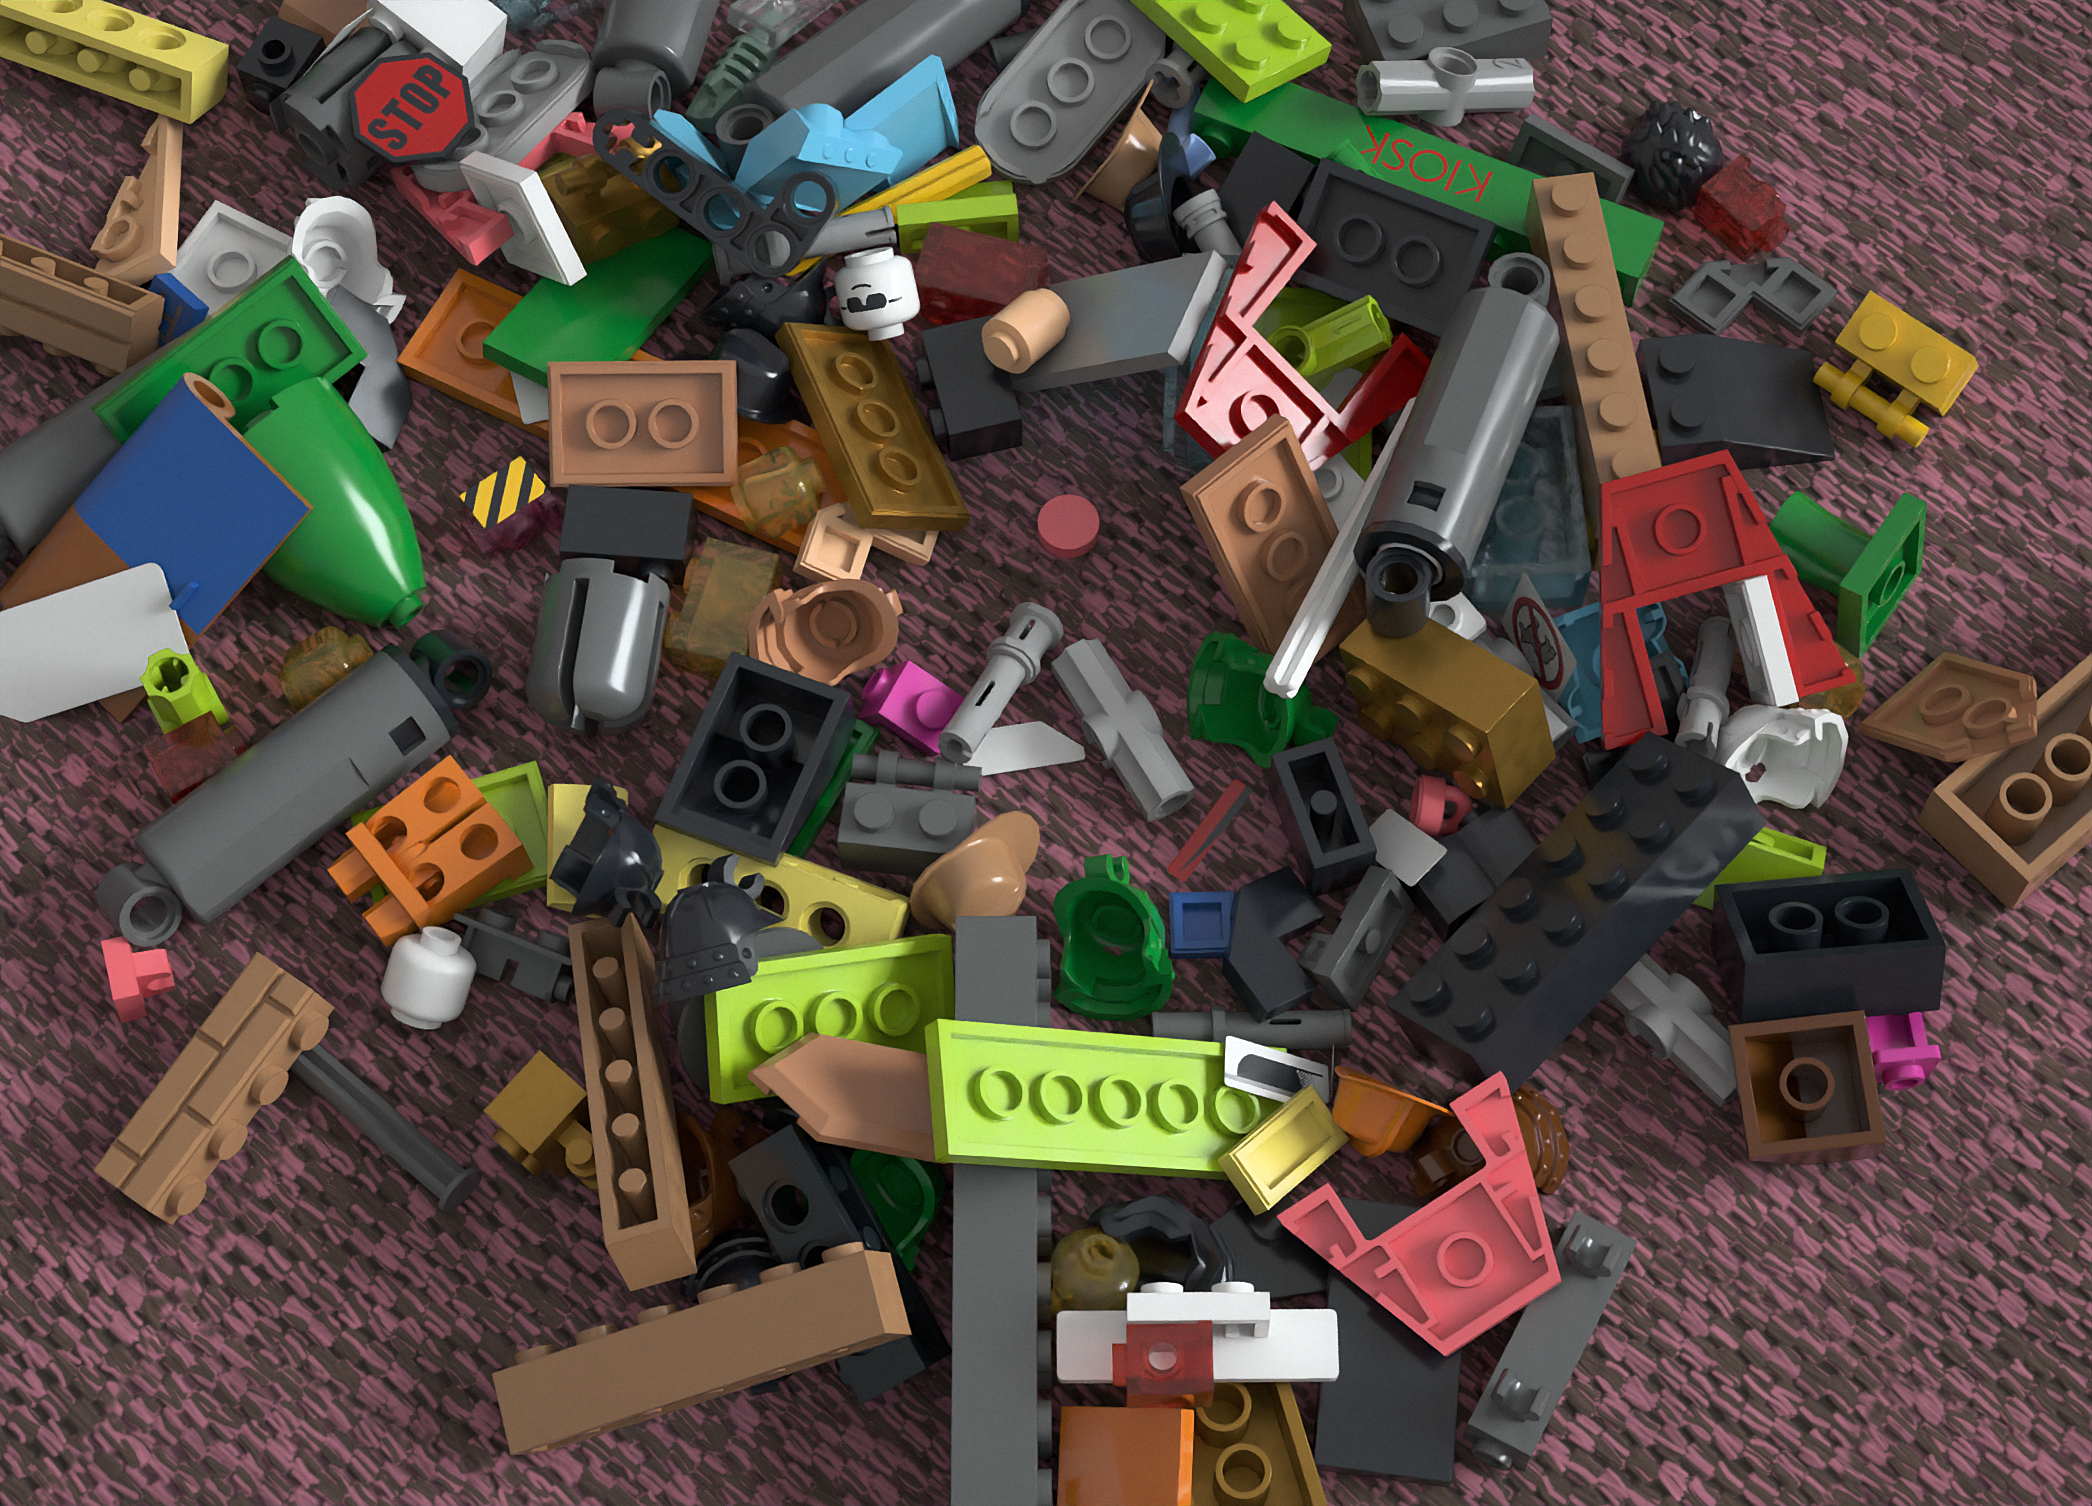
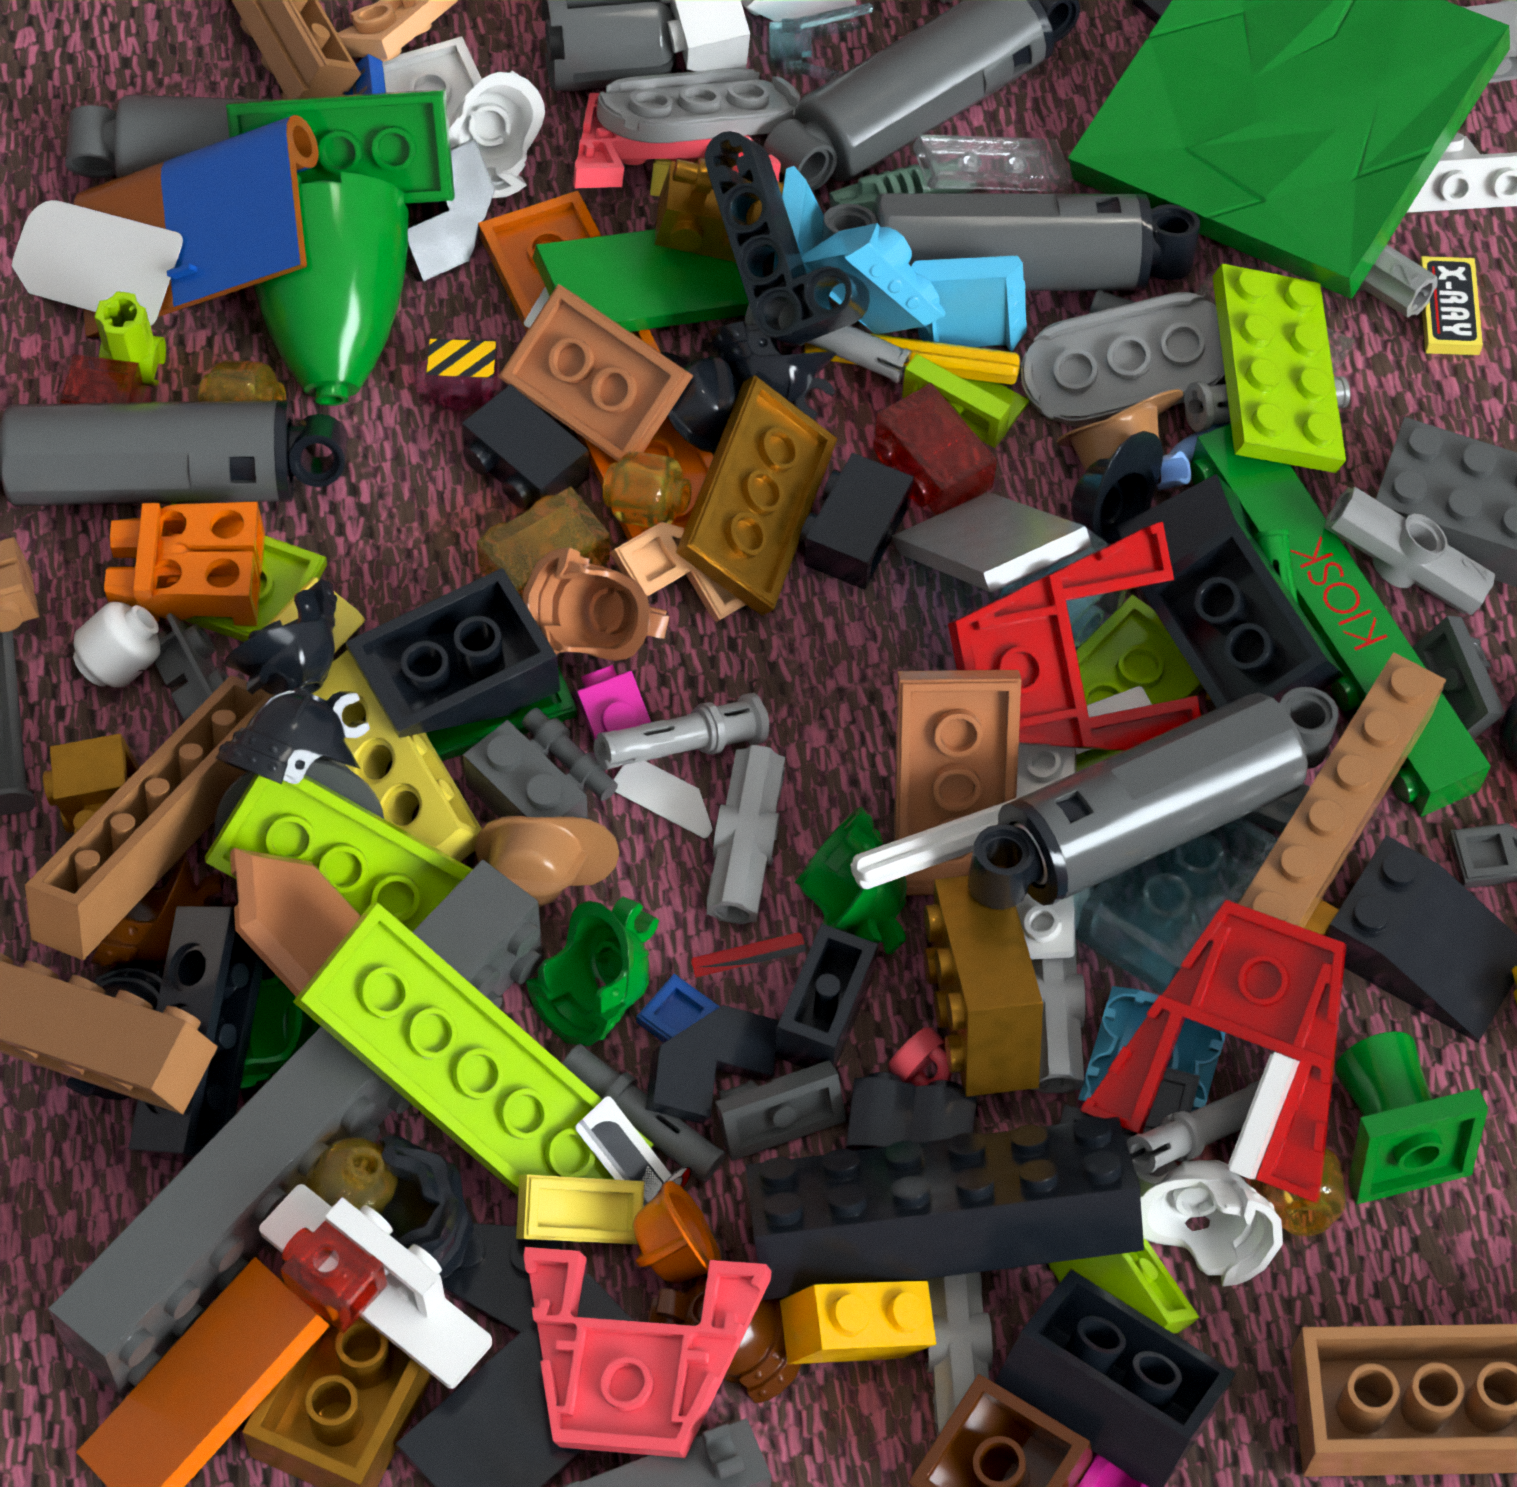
camera: 35 degrees right, 5 degrees down
piece [348,52,475,167] -> none
white tile [459,151,587,286] -> none
dark grey cylinder [525,558,671,737] -> none
white head [834,247,920,341] -> none
light nougat brick [981,288,1070,374] -> none
coral tile [1038,494,1100,558] -> none
light grey pin [1173,189,1242,286] -> none
lime piece [1266,295,1393,393] -> none
white sticker [1369,809,1447,886] -> none
clear sticker [1501,572,1577,703] -> none
nougat tile [1857,652,2037,763] -> none
none -> yellow brick [780,1281,936,1364]

